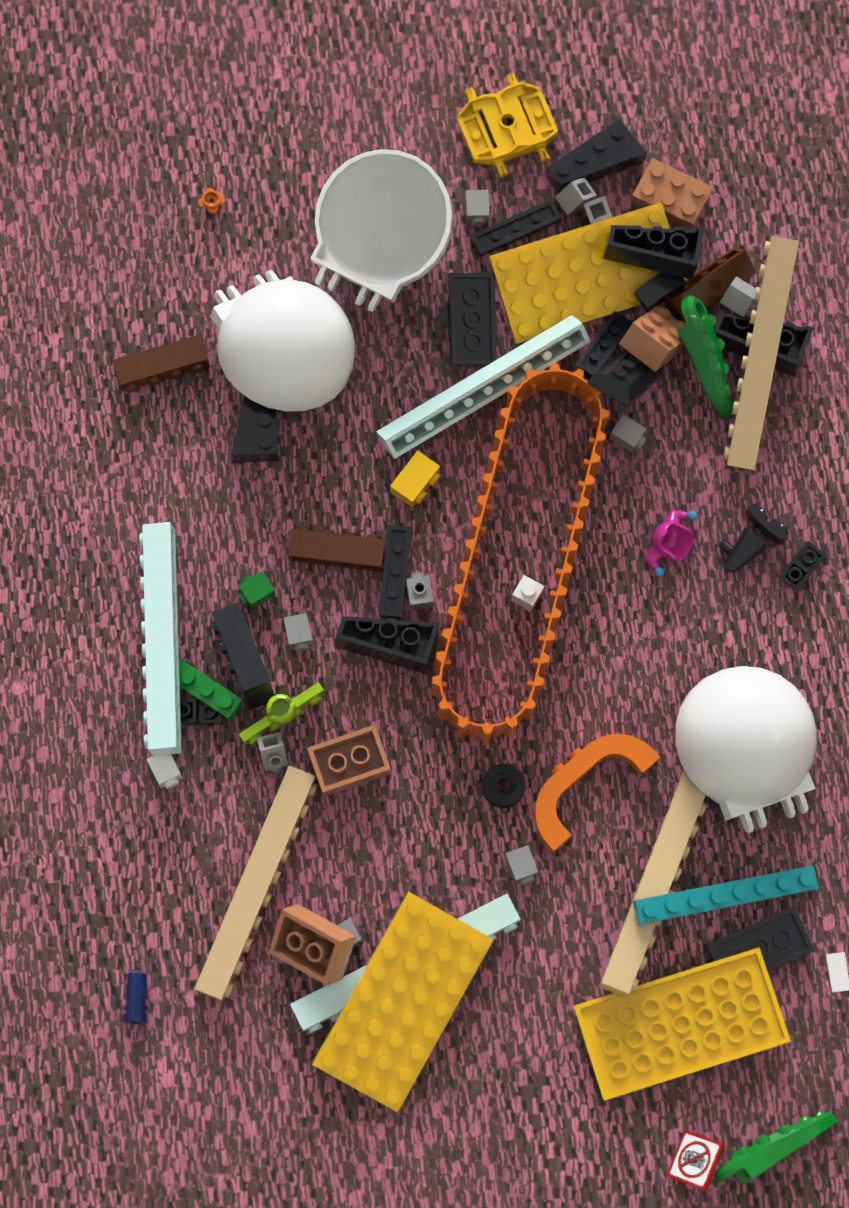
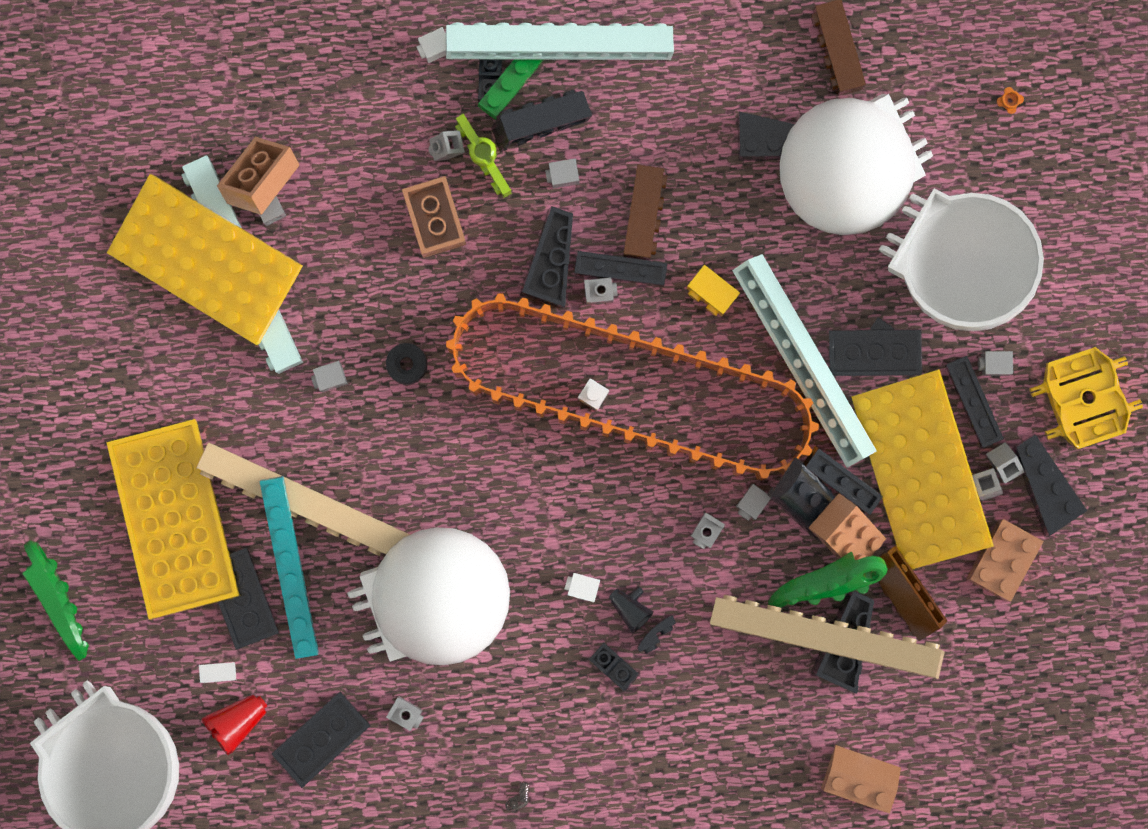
camera: 95 degrees right, 10 degrees up
clear blue axle [123,972,148,1024] -> none
tan brick [195,765,318,1002] -> none
green brick [237,571,276,610] -> none
orange arch [534,734,660,854] -> none
black wedge [603,225,704,280] -> none
black slope [633,272,686,311] -> none
dark pink piece [646,510,697,577] -> none
piece [666,1130,725,1191] -> none
light grey brick [720,277,758,317] -> none
none -> white brick [565,573,600,602]
none -> light grey brick [690,513,725,550]

